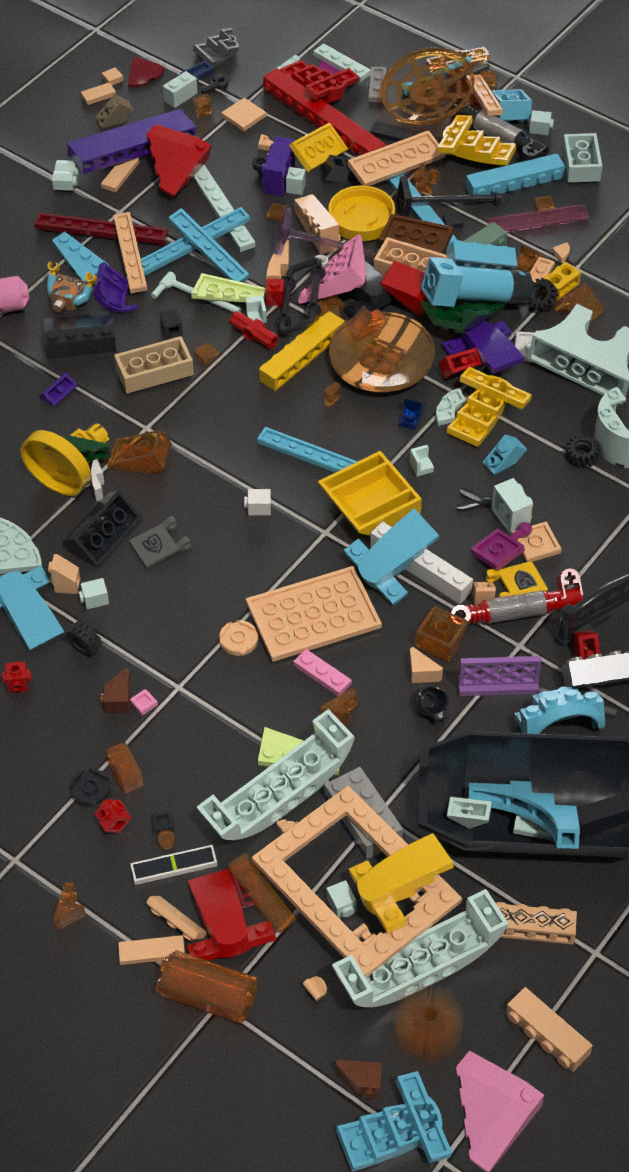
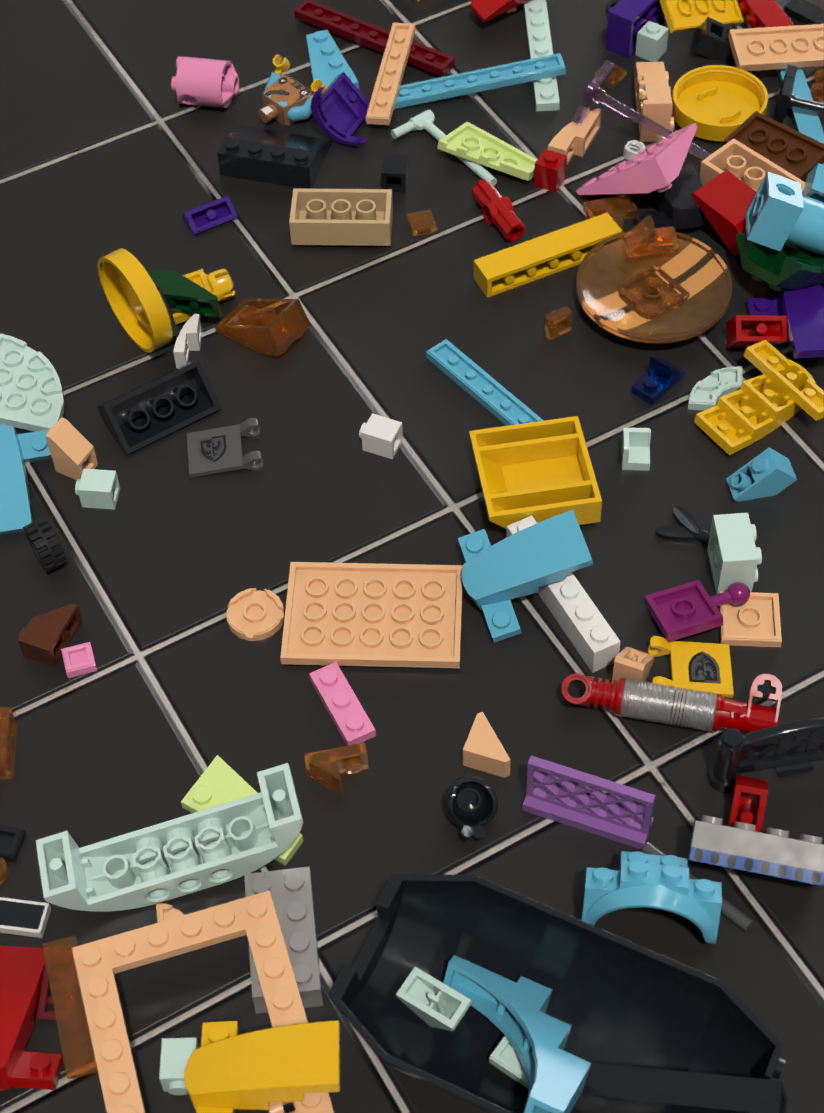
camera: 25 degrees right, 0 degrees up
medium azure plate [169,208,249,282] -> none
light aqua panel [246,296,267,323] -> none
black bar [276,257,326,334] -> none
clear orange slope [415,605,469,662] -> none

